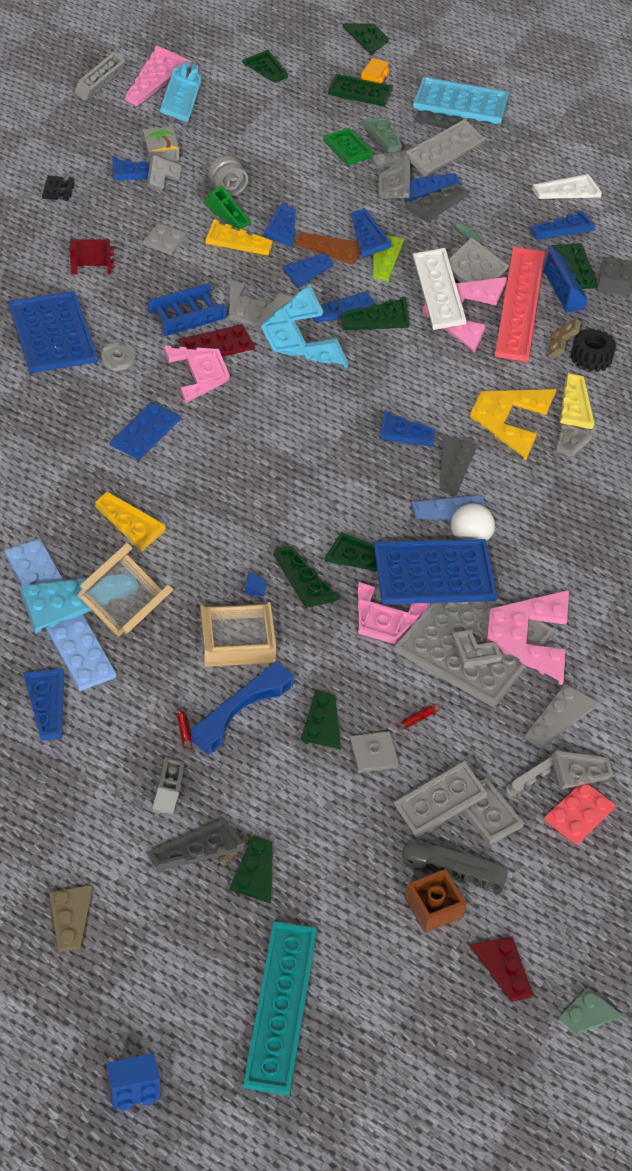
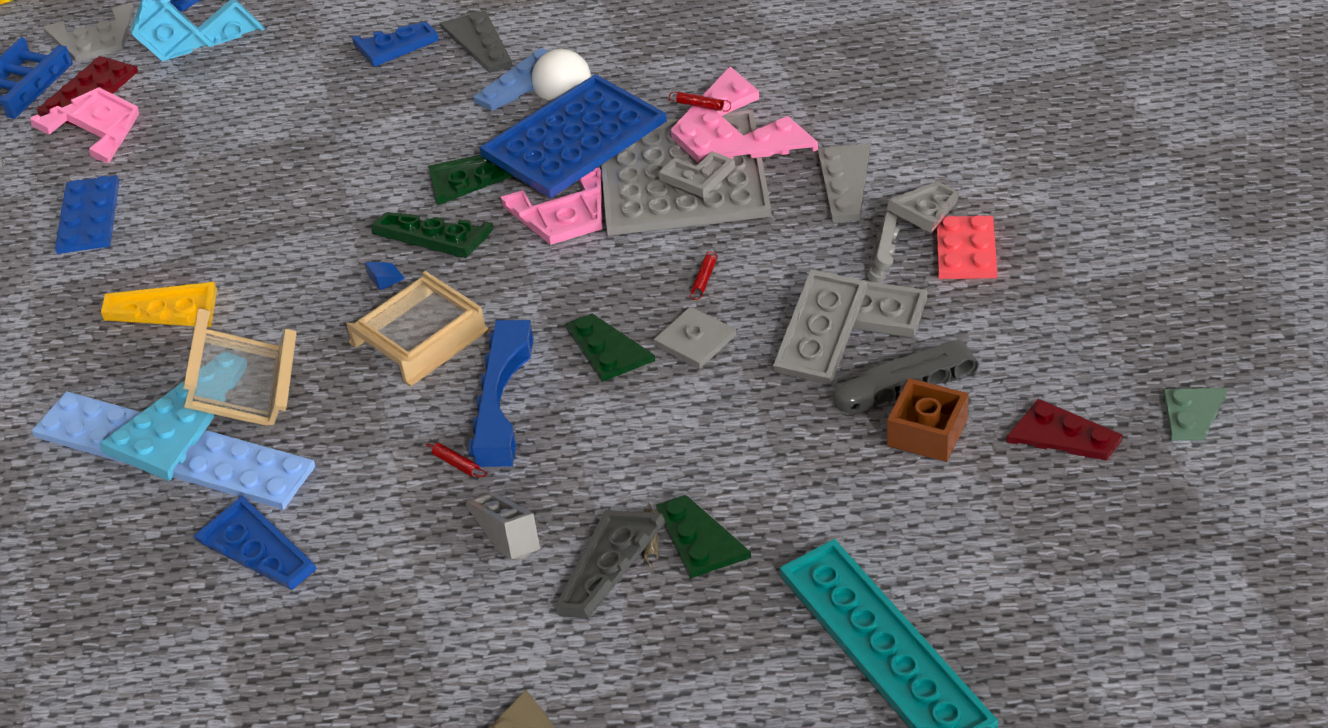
camera: 30 degrees left, 5 degrees down
none -> red piece [668,92,732,112]

